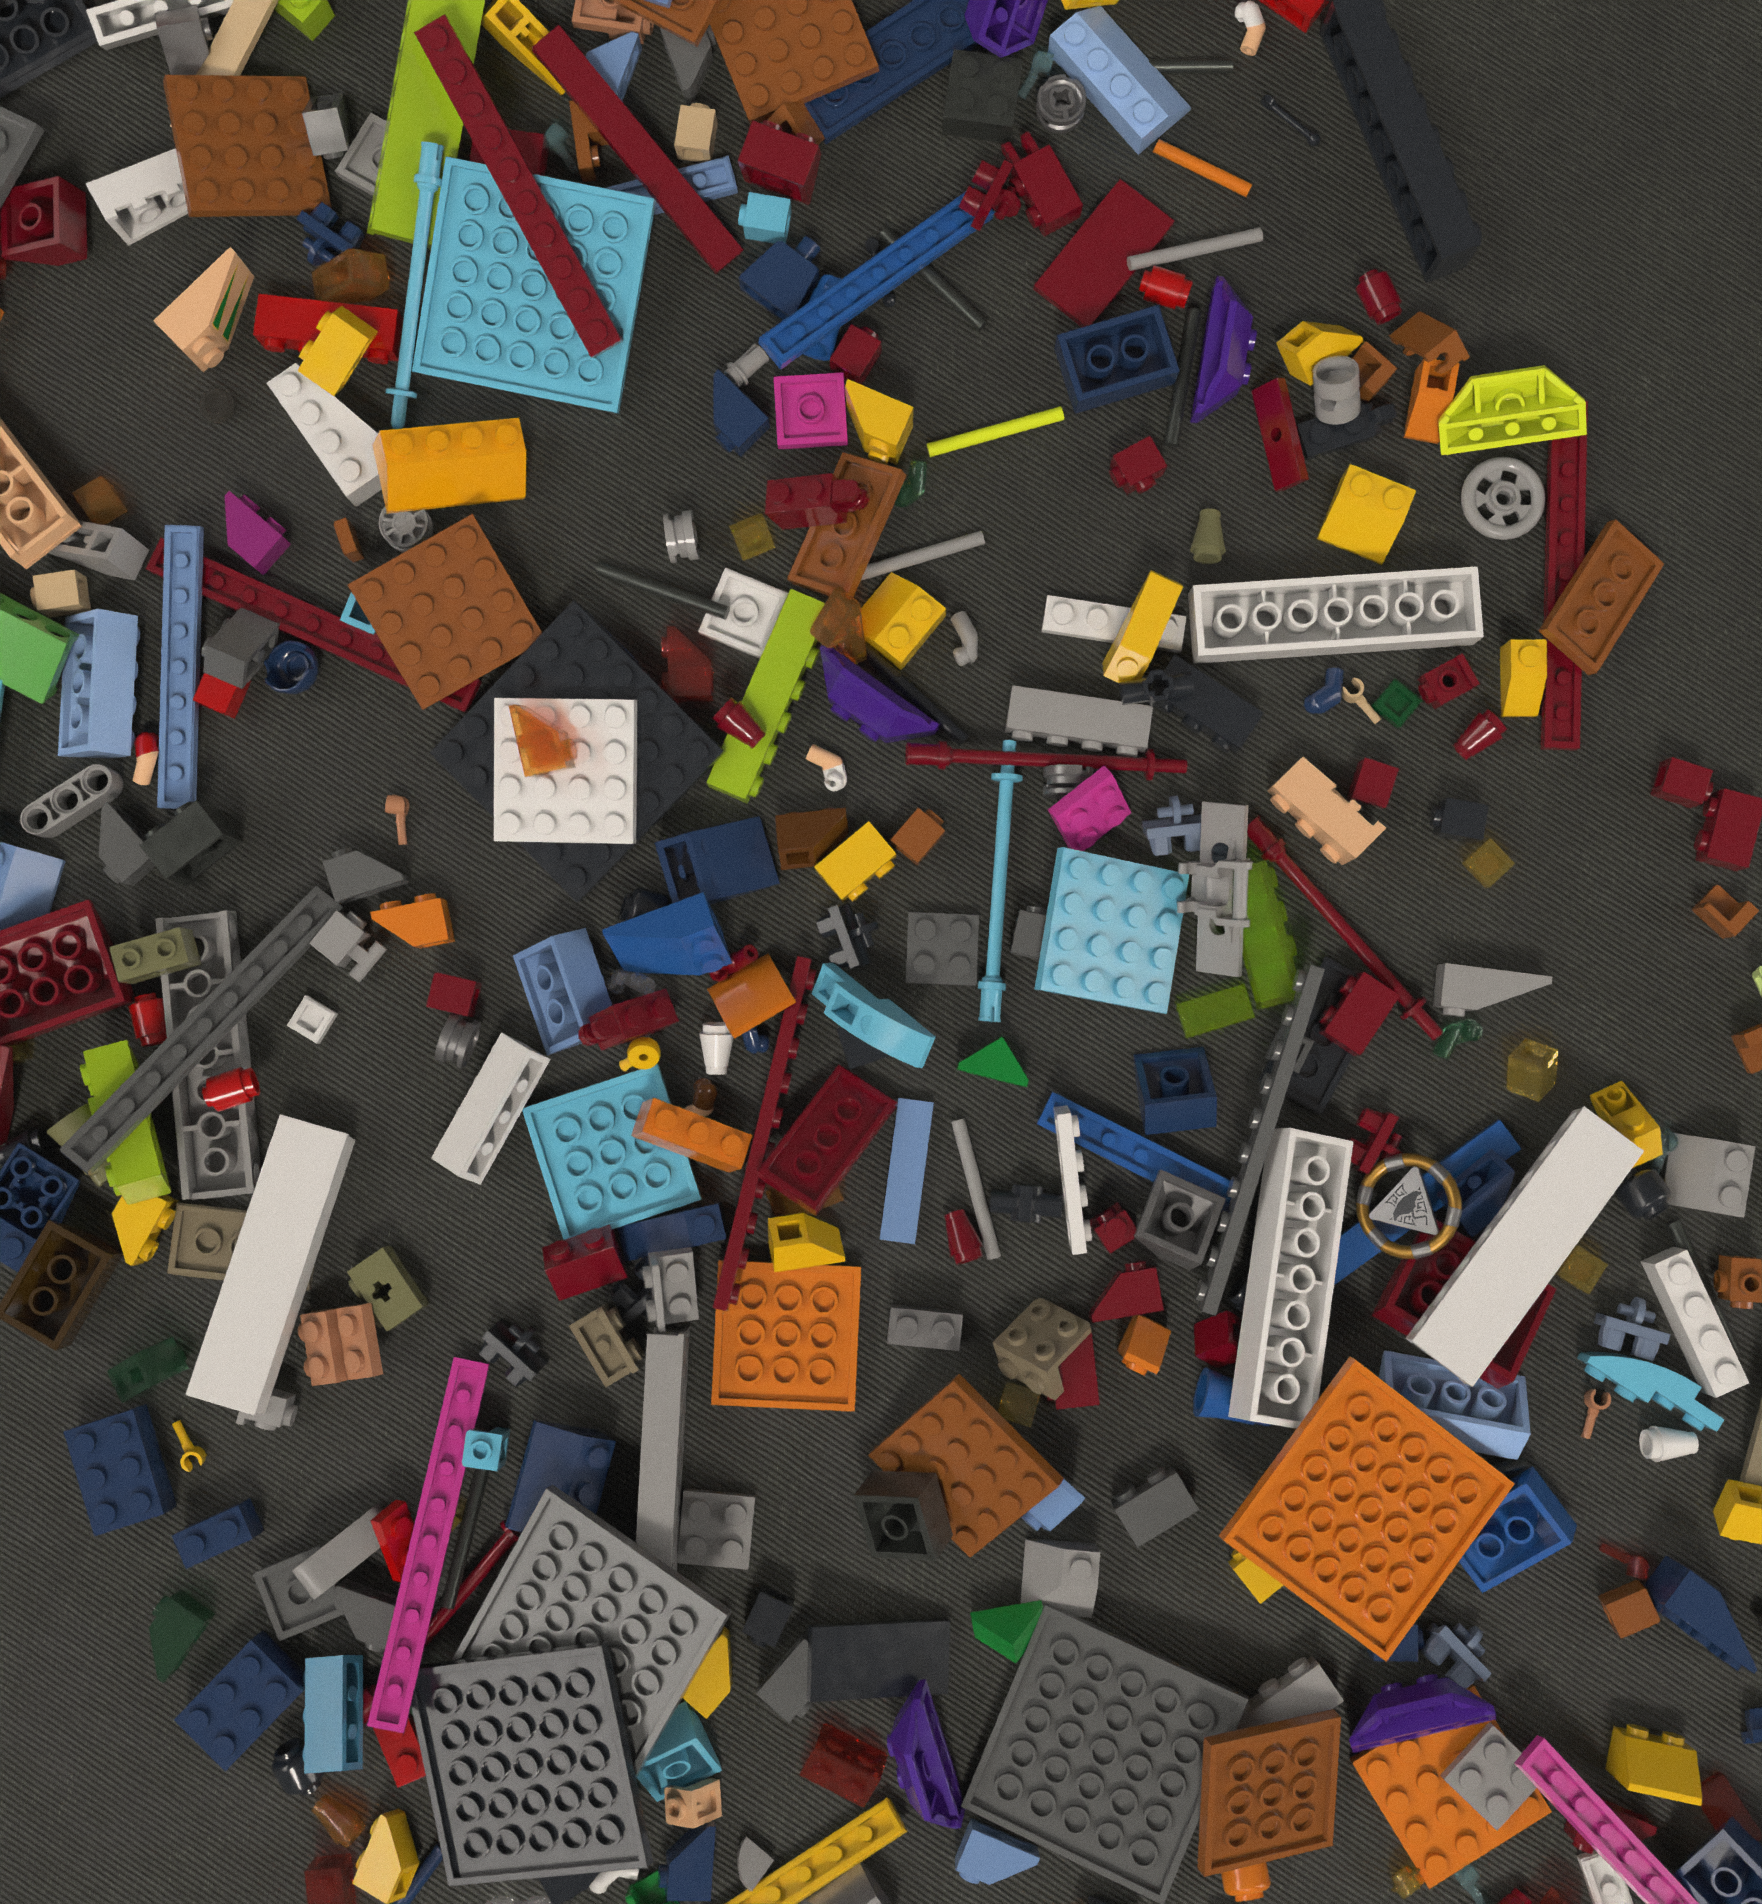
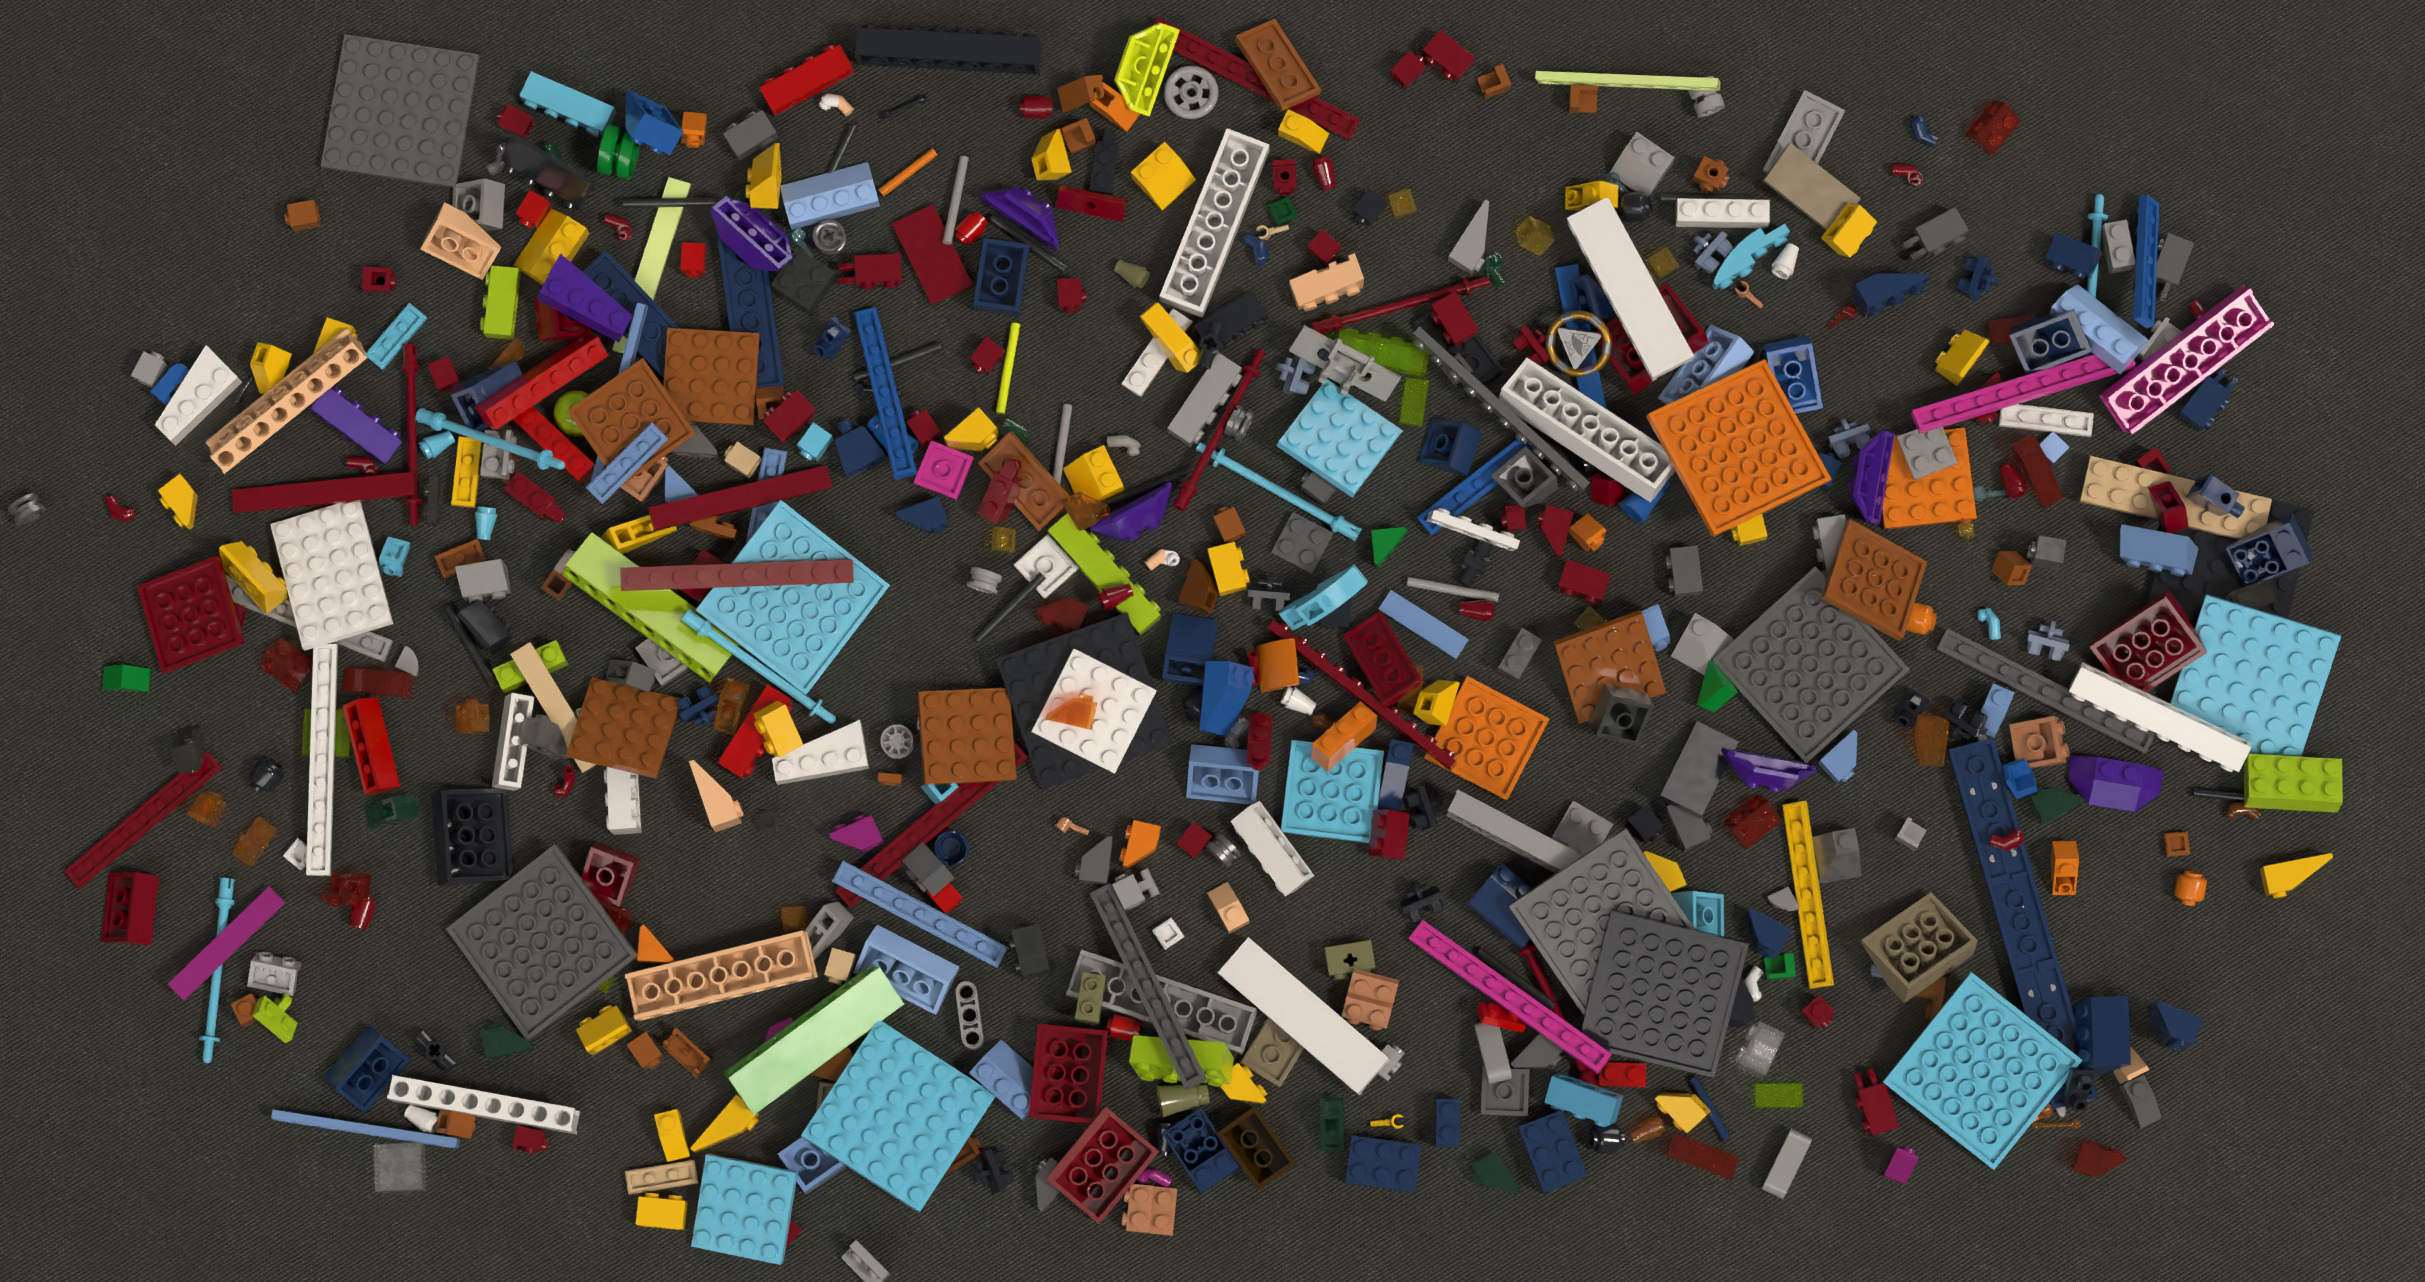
camera: 65 degrees left, 5 degrees down
dark grey slope [99,802,155,886] -> none
arm [132,732,159,785] -> none
red brick [202,1067,260,1112] -> none
light orange slope [372,418,526,514] -> none
medium azure bracket [462,1427,510,1471] -> none
clear light blue hand [545,123,579,174] -> none
dark tan bracket [569,1303,645,1388] -> none
yellow piece [619,1037,661,1071] -> none
light grey bracket [643,1247,699,1333] -> none
light nougat bracket [664,1778,722,1829] -> none
light grey pin [724,343,769,388] -> none
dark red hips [959,160,1021,231] -> none
dark tan bracket [993,1298,1091,1400] -> none
dark pink plate [1048,766,1131,851] -> none
light grey wheel [1312,356,1361,425] -> none
dark orange panel [1597,1580,1660,1639] -> none
none -> dark red arm [555,766,575,798]
none -> dark blue hips [813,316,851,360]
none -> dark red brick [970,337,1005,376]
none -> light nougat slope [1207,882,1249,934]

